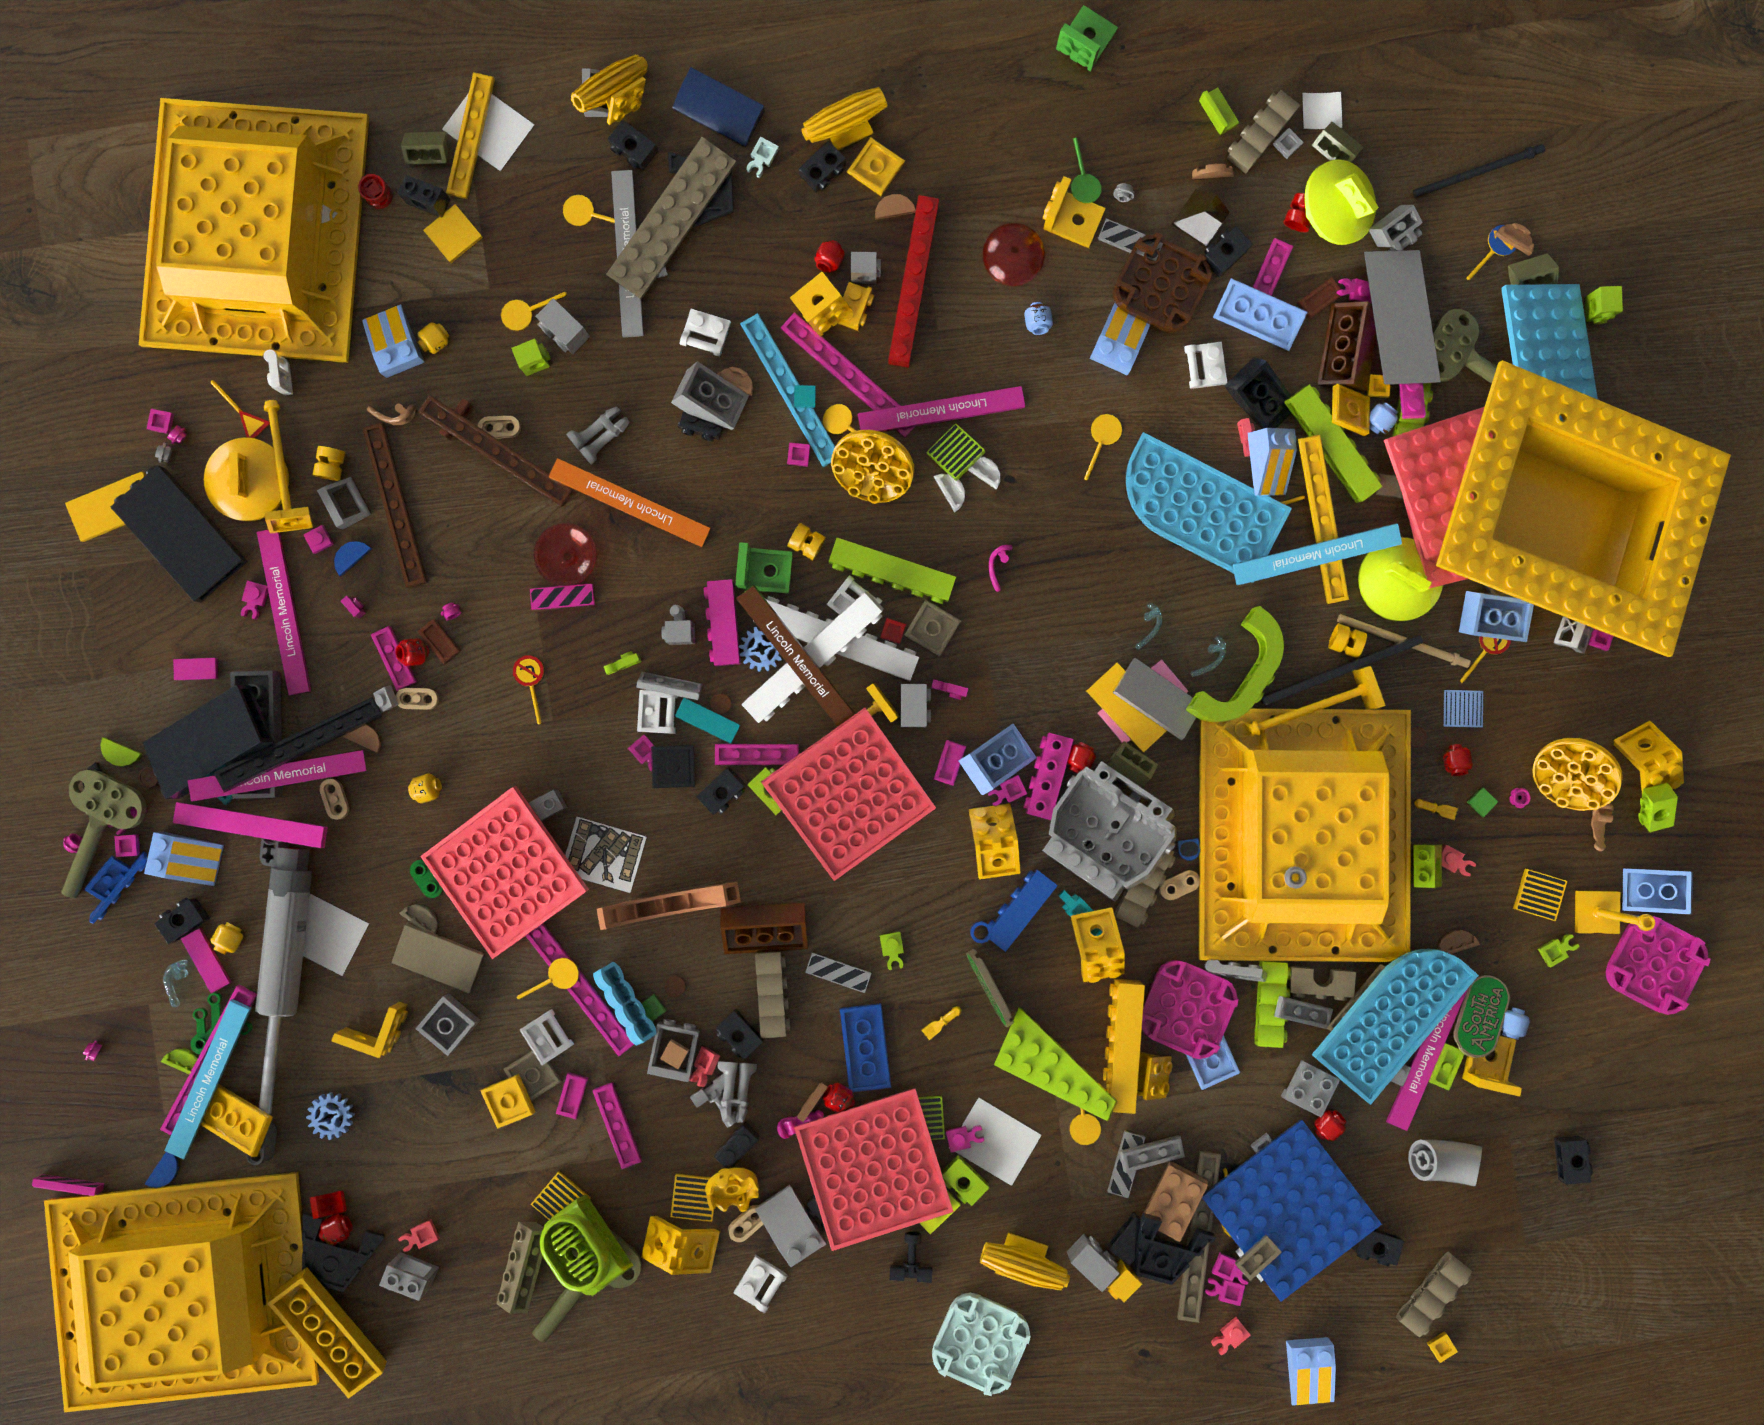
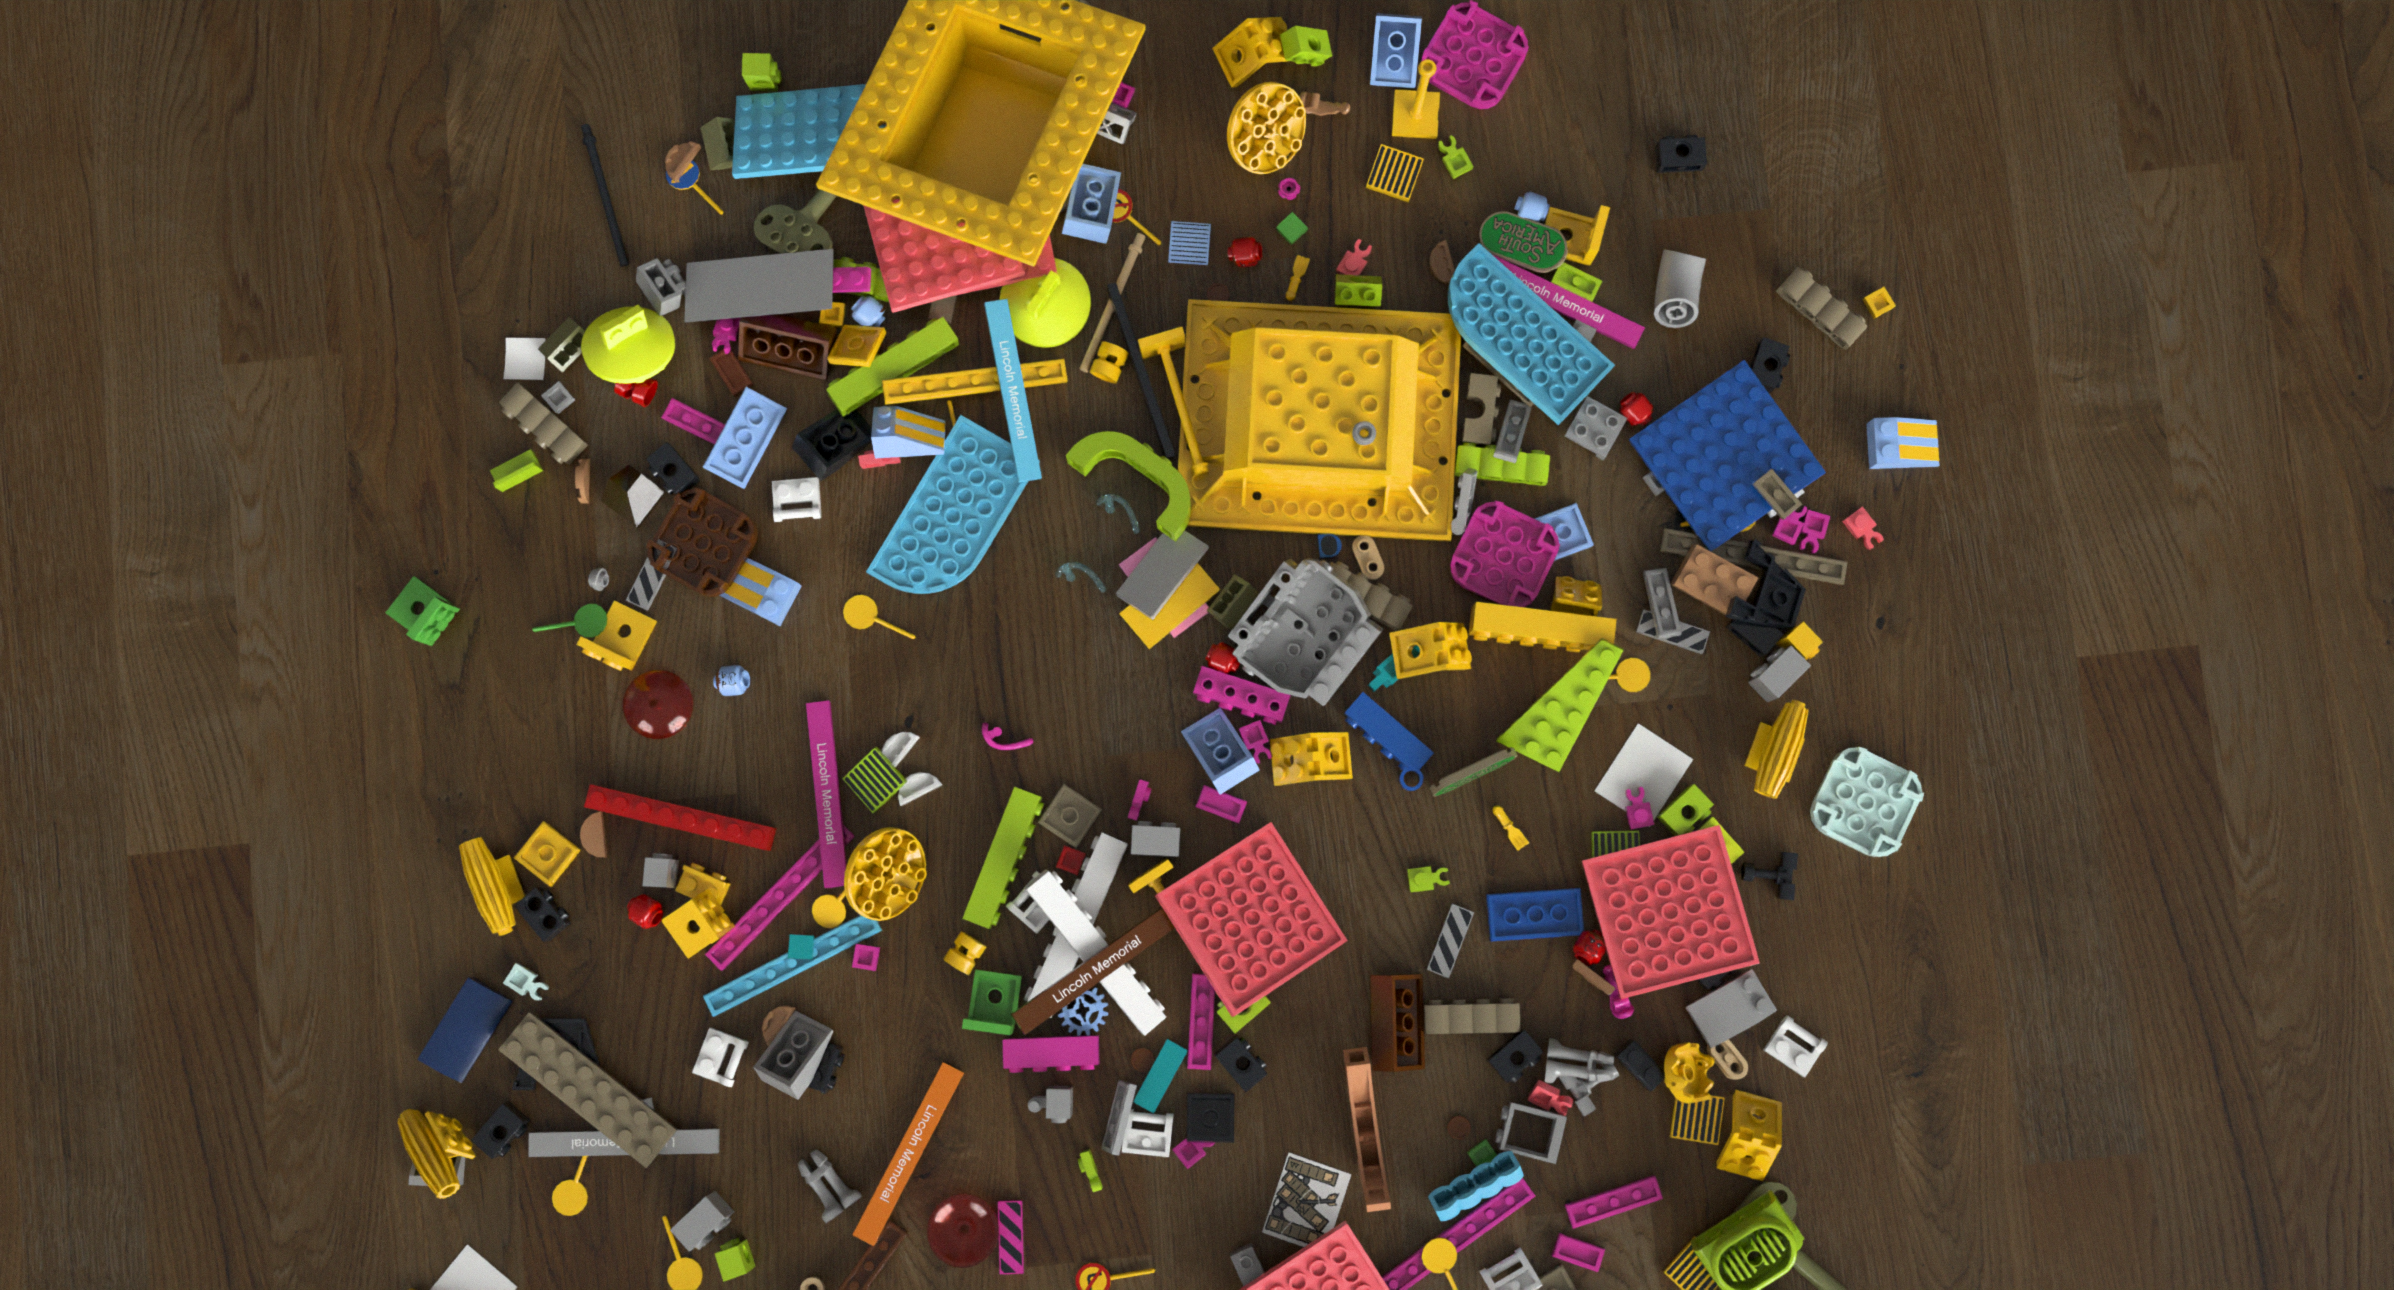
camera: 85 degrees left, 5 degrees down
medium nougat tile [660,1039,690,1069] -> none

